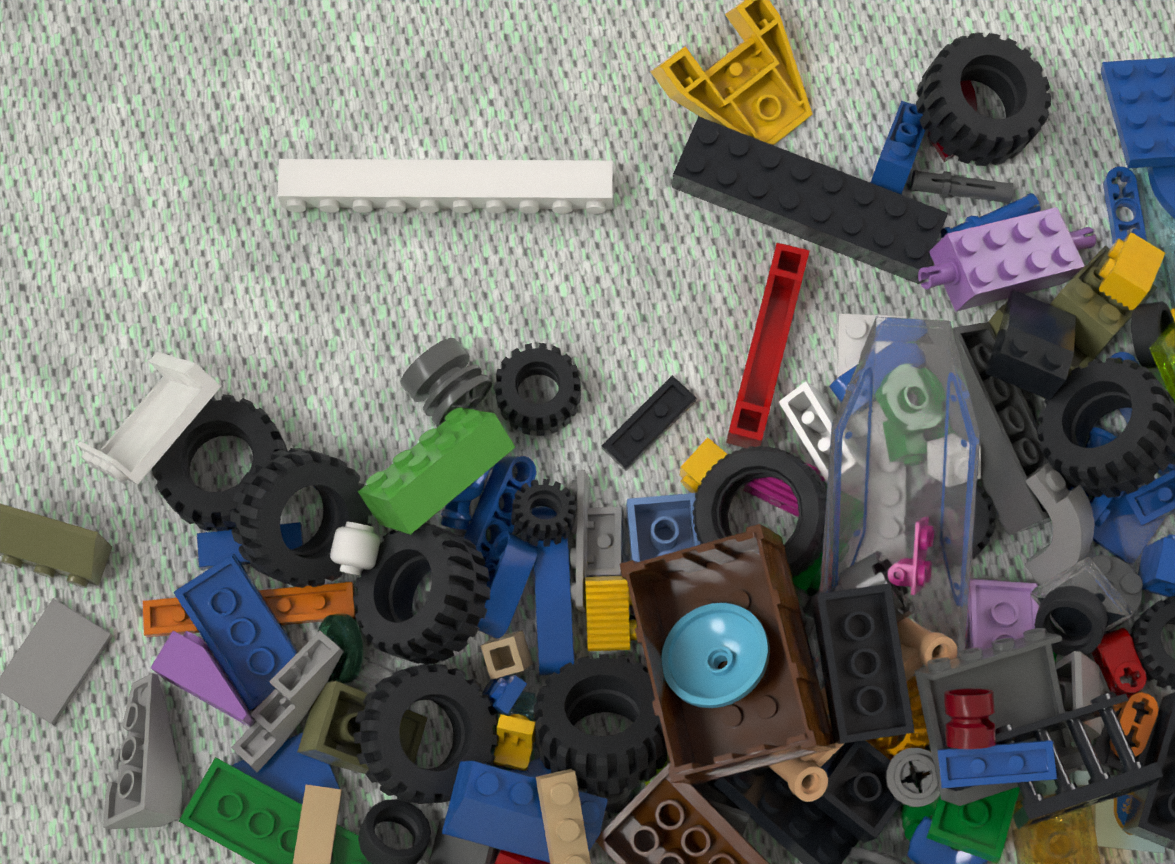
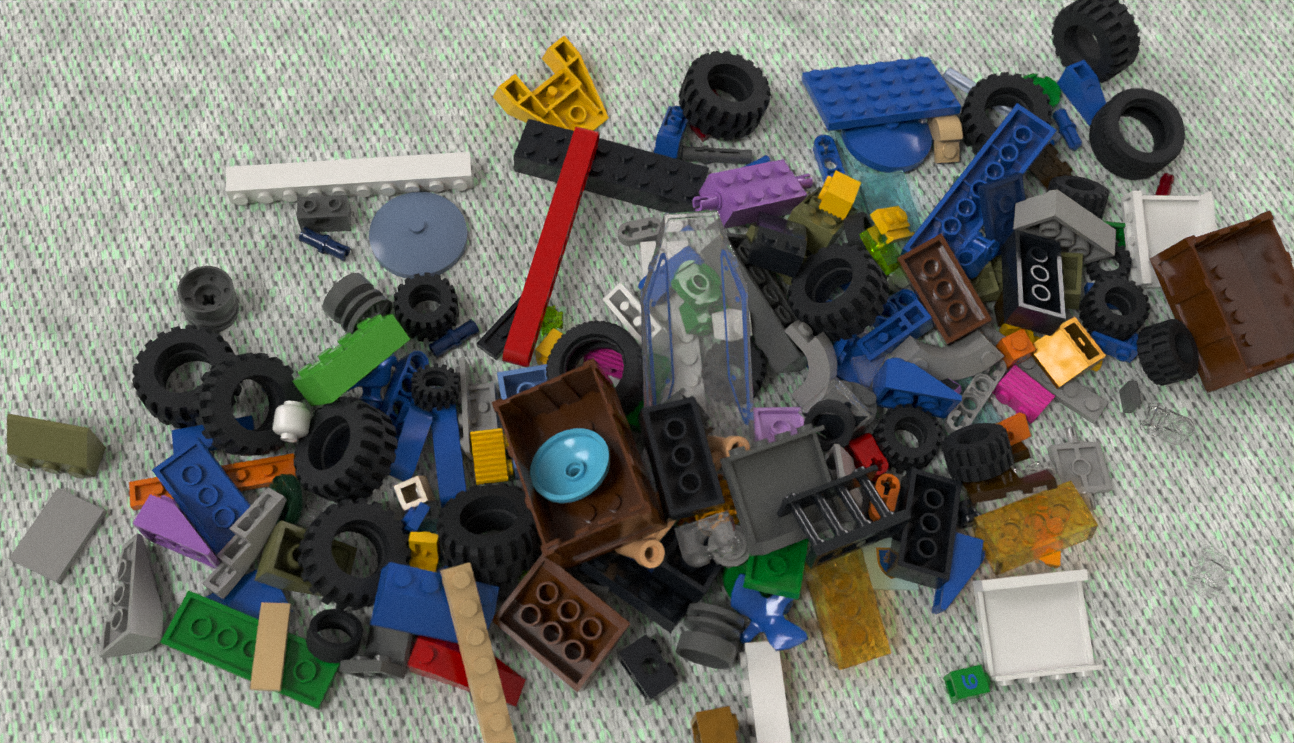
camera: 15 degrees left, 10 degrees down
white panel [77,352,221,485] -> none
red arch [726,242,810,448] -> none
dark pink hinge [888,516,934,595] -> none
blue plate [938,740,1057,788] -> none
dark red wheel [944,688,996,749] -> none
none -> dark grey wheel [177,265,240,333]
none -> dark grey brick [297,195,351,232]
none -> dark blue pin [299,227,350,261]
none -> sand blue dish [369,192,468,279]
none -> dark blue pin [428,319,480,358]
none -> red beam [502,126,600,368]
none -> clear neon green gear [541,305,563,336]
none -> light grey beam [618,217,663,246]
none -> clear brick [675,511,742,567]

